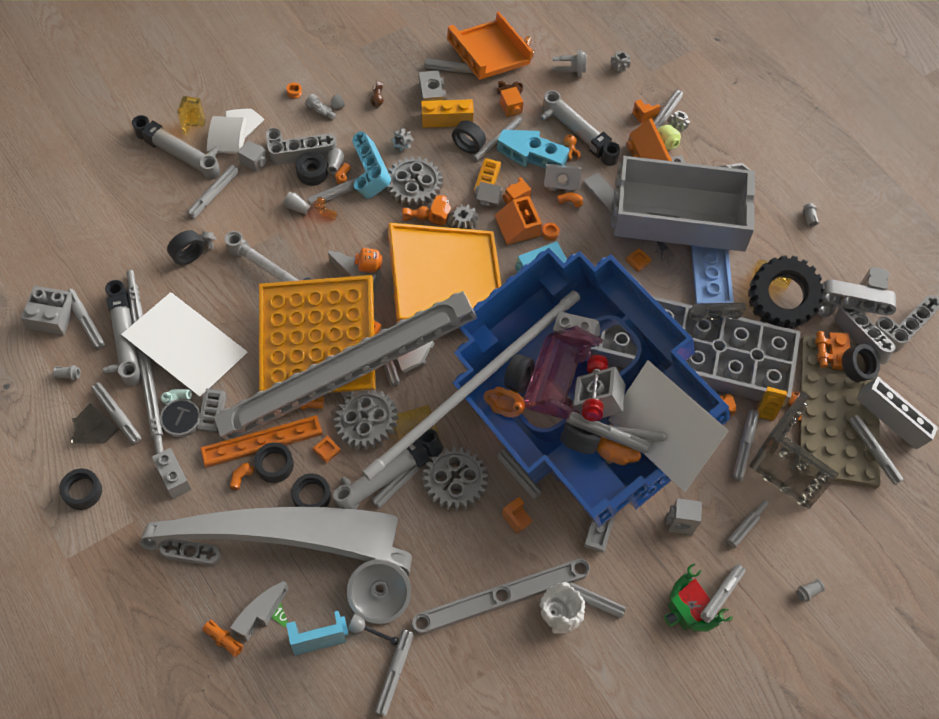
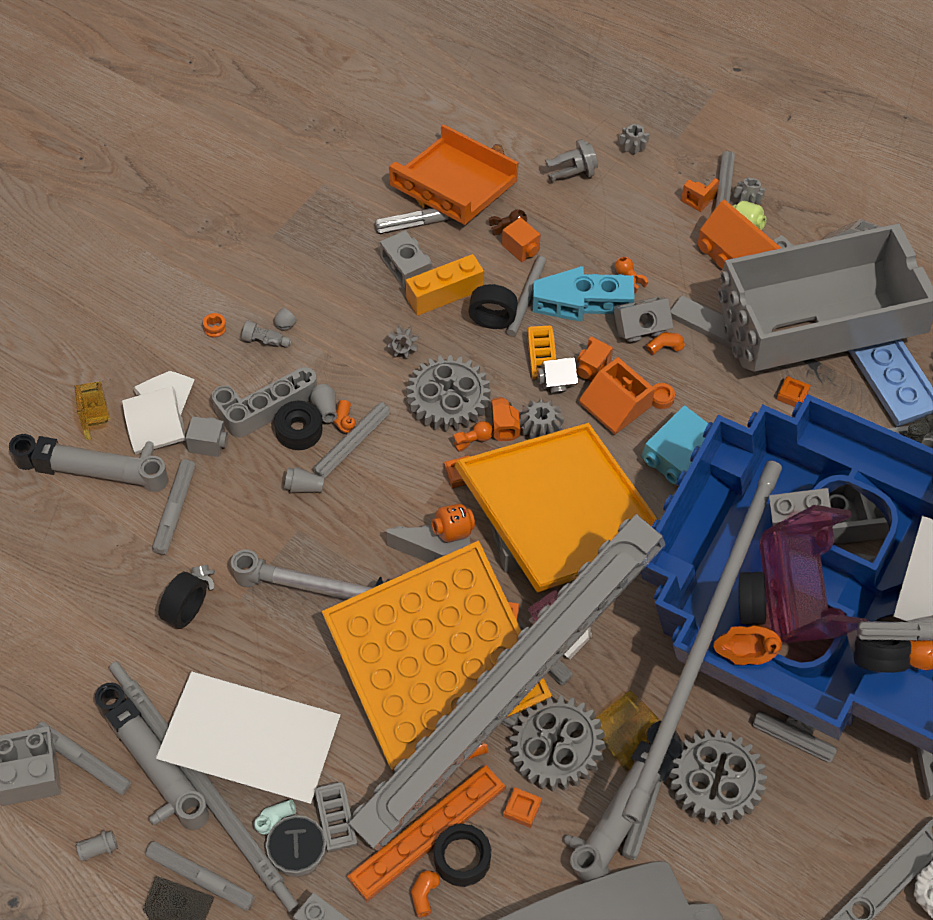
camera: 20 degrees left, 5 degrees down
black tyre [291,473,331,507] -> none
clear orange arm [314,197,338,220] -> none
medium azure beam [352,131,391,199] -> none
reddish brown arm [370,81,384,107] -> none
orange panel [502,497,532,534] -> none
light grey piece [540,90,621,166] -> none
light grey brick [573,355,625,422] -> none

